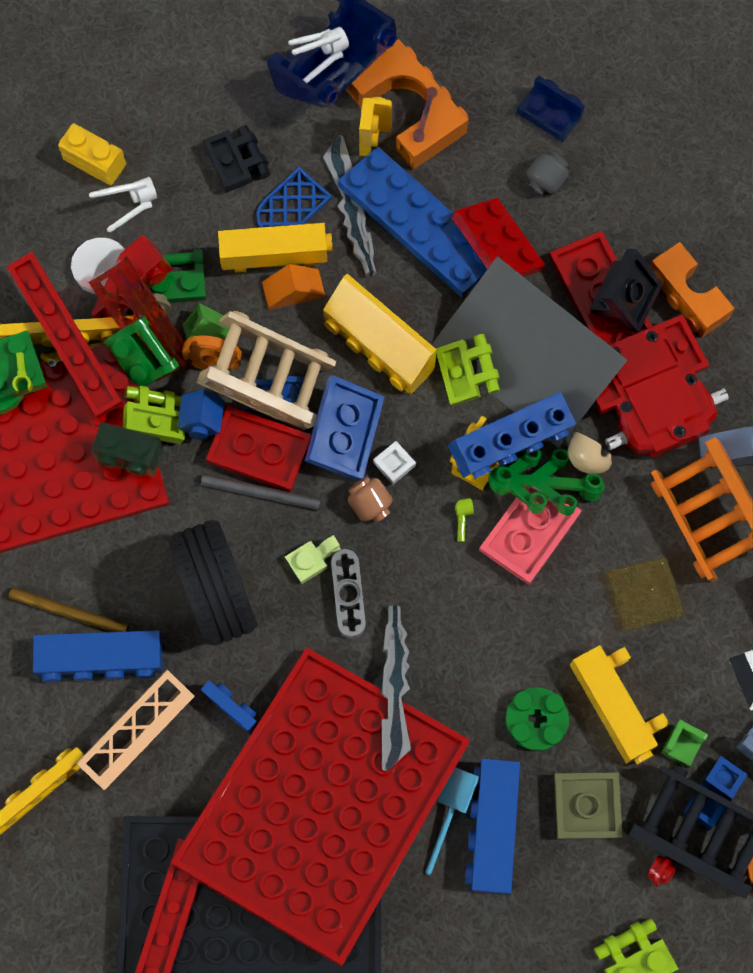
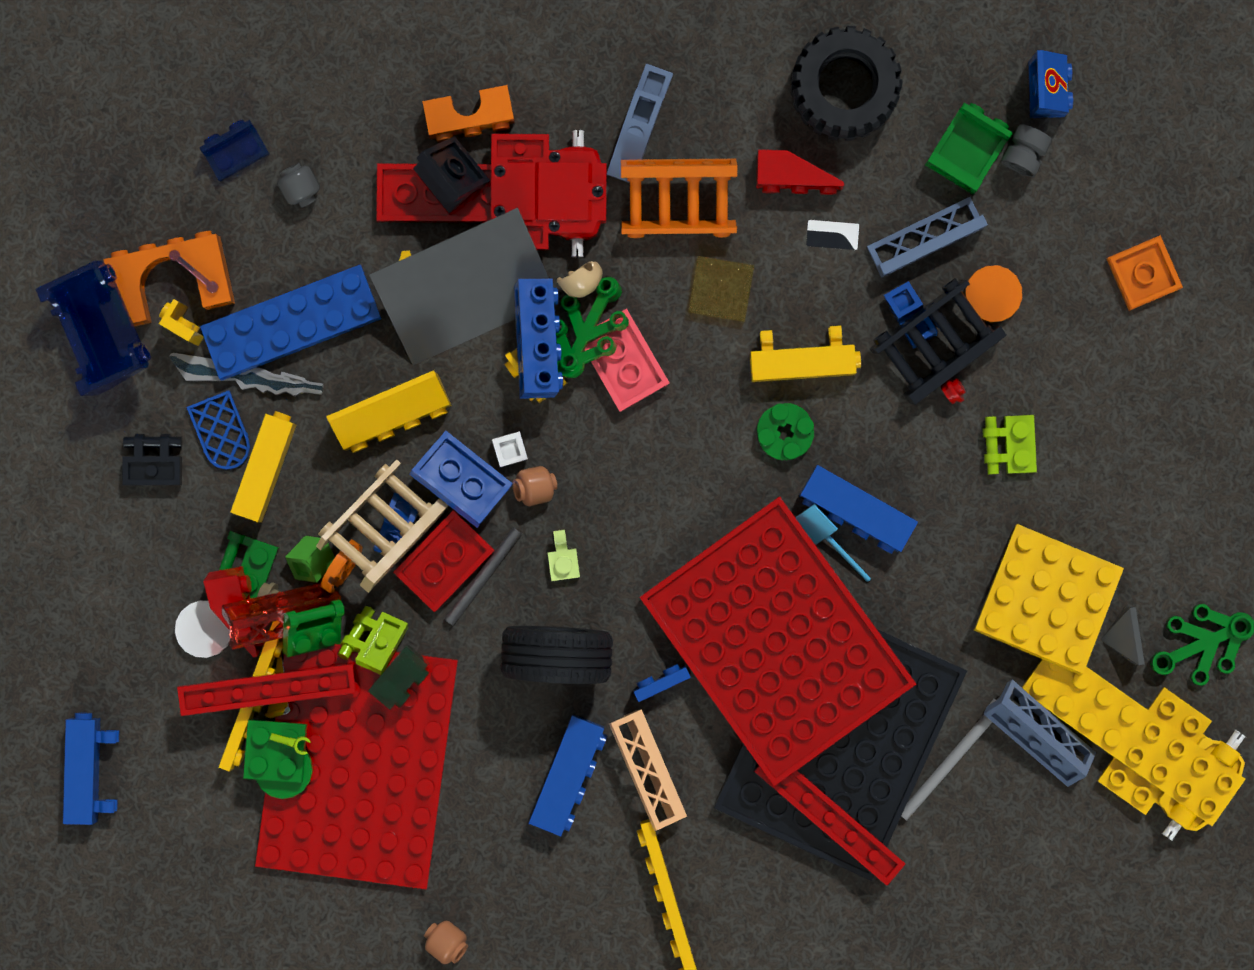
camera: 65 degrees left, 15 degrees up
pearl gold bar [9,587,129,632] -> none
yellow brick [58,123,126,186] -> none
white plant [89,177,157,232] -> none
blue brick [178,389,224,440] -> none
orange slope [262,264,325,310] -> none
white plant [288,27,349,85] -> none
light grey beam [331,549,366,639] -> none
light grey sword [381,605,411,771] -> none
lime plate [436,334,500,406] -> none
red plate [451,197,545,277] -> none
lime hand [455,498,474,542] -> none
olive plate [554,773,622,840] -> none
bright green panel [660,720,708,768] -> none

